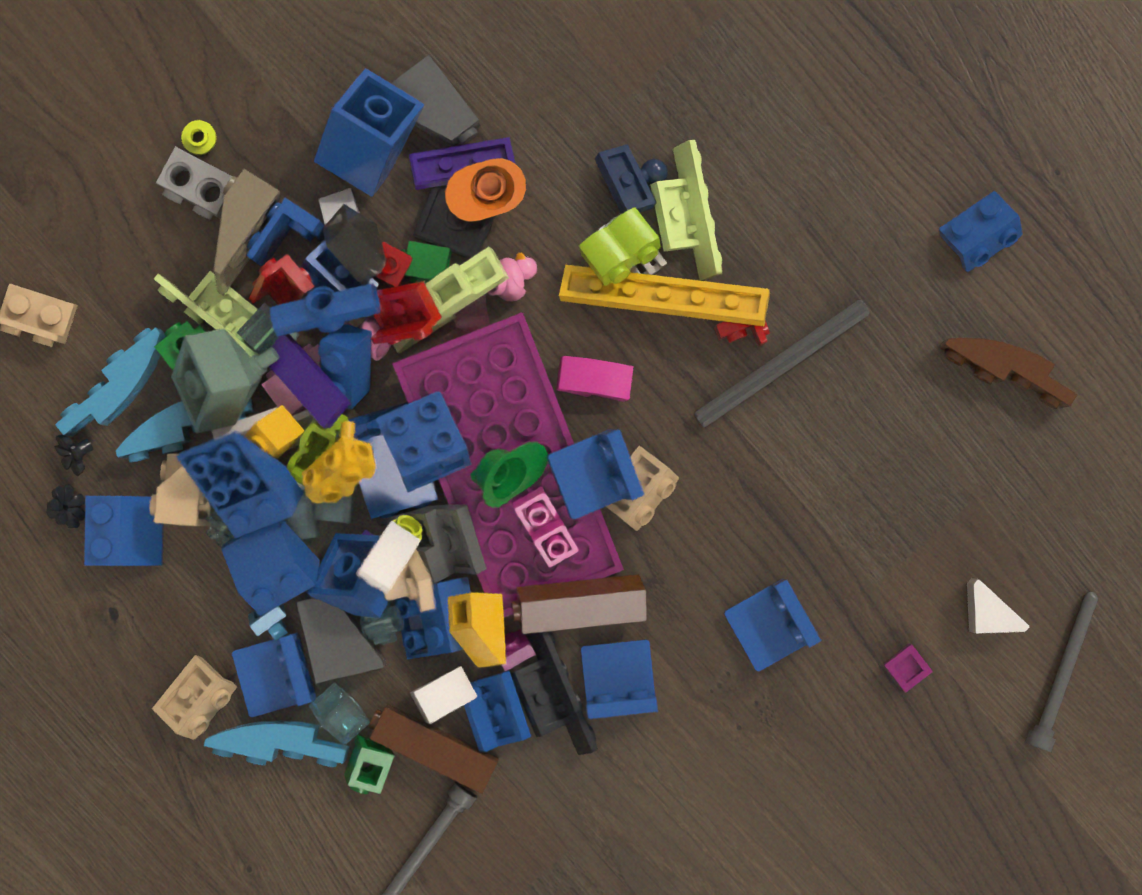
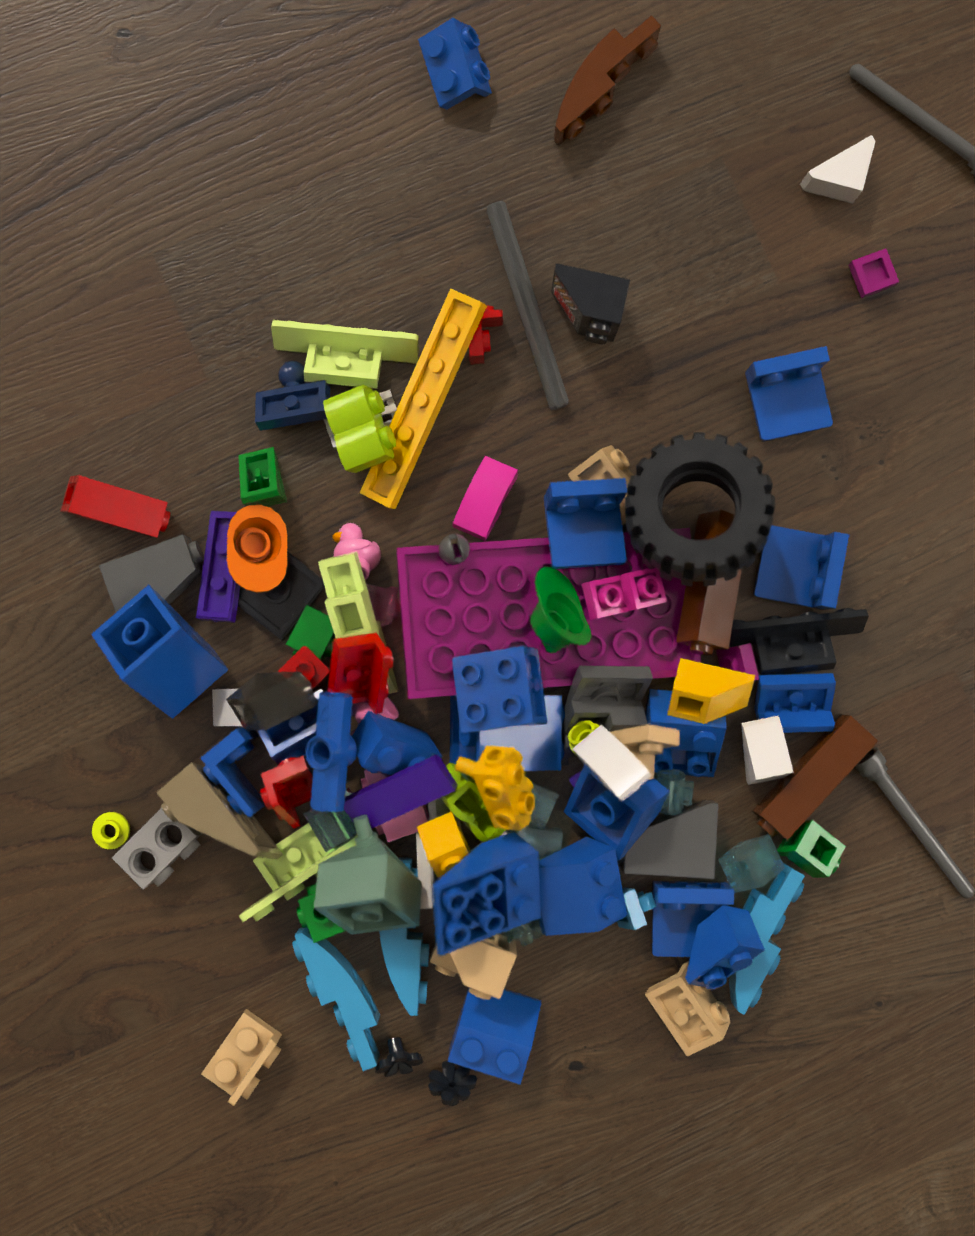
camera: 75 degrees left, 0 degrees up
none -> red slope [60,475,170,538]
none -> green slope [238,447,287,507]
none -> dark grey hinge [439,534,470,565]
none -> black slope [551,263,630,344]
none -> black tyre [625,432,775,587]
none -> blue slope [685,905,765,990]

